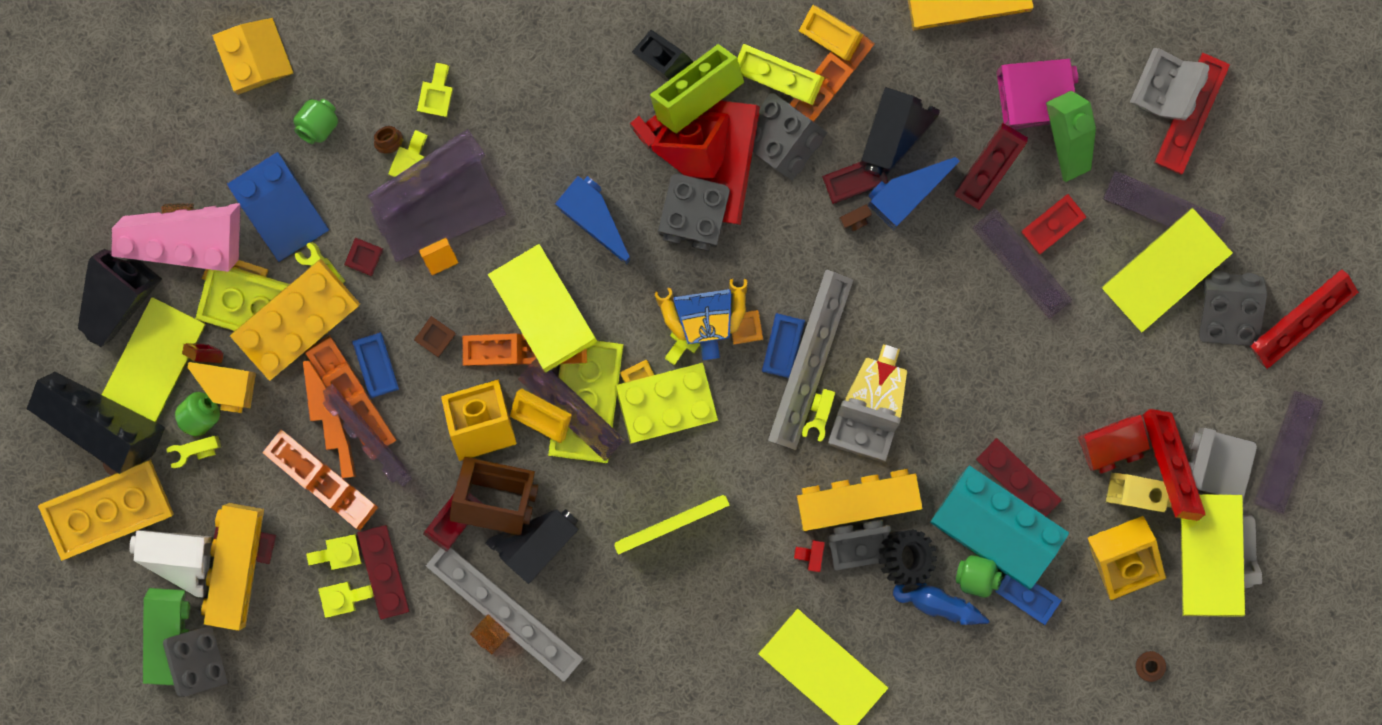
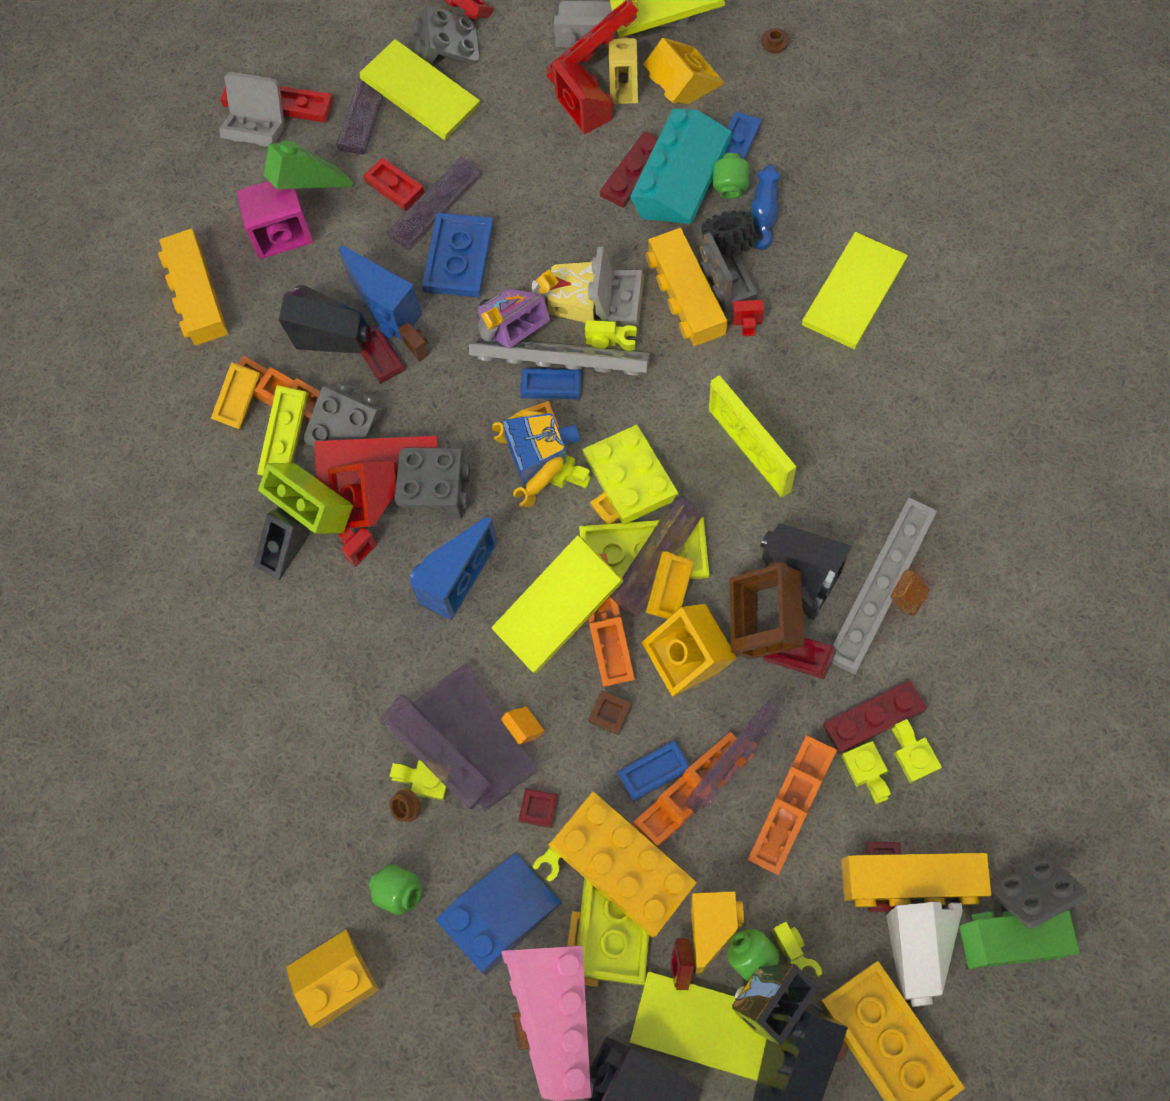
camera: 95 degrees left, 20 degrees down
orange slope [303,361,356,478] -> none
neon yellow plate [417,63,453,117] -> none
dark red plate [954,123,1028,210] -> none
none -> blue plate [422,213,494,298]
none -> medium lavender torso [478,269,558,349]
none -> black torso [732,964,819,1046]

